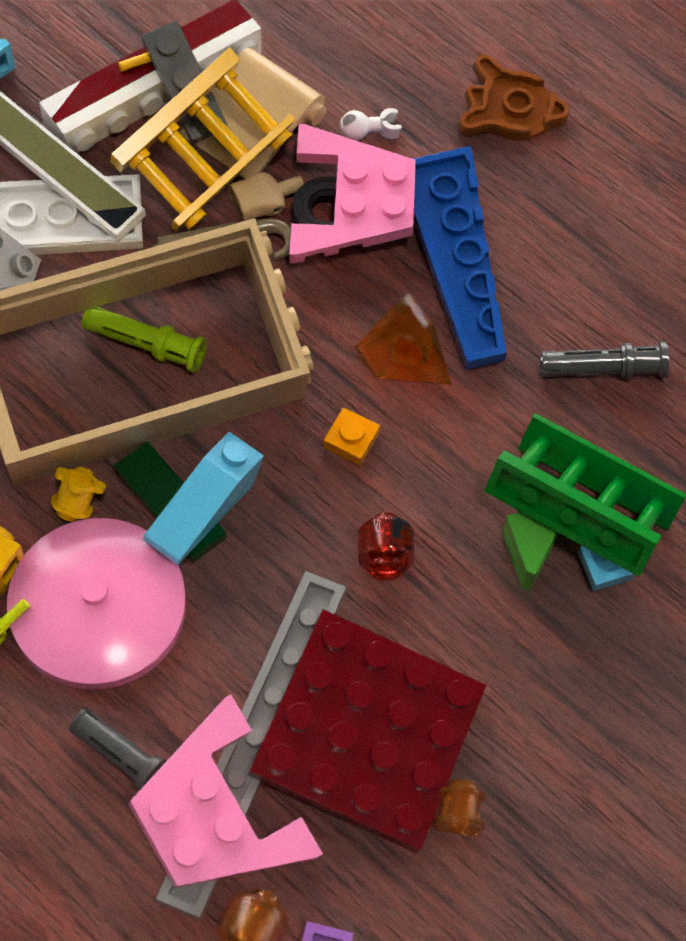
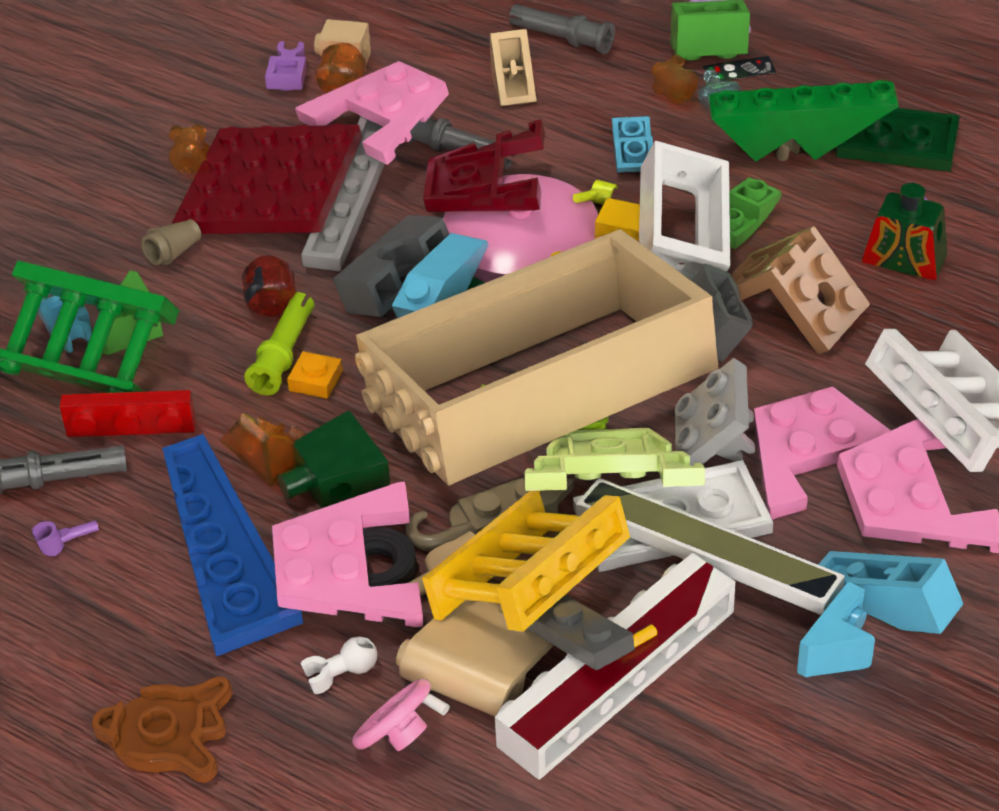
camera: 175 degrees right, 20 degrees down
none -> medium lavender hand [32,520,99,556]
none -> red plate [60,390,196,437]
none -> dark tan cone [141,219,201,265]
none -> lime pin [244,292,315,396]
none -> dark green torso [277,410,390,509]
none -> dark grey arch [333,215,449,317]
none -> bright pink piece [352,679,431,751]
none -> dark red wing [423,119,545,212]
none -> tan slope [490,29,537,107]
none -> yellowish green wing [525,428,705,491]

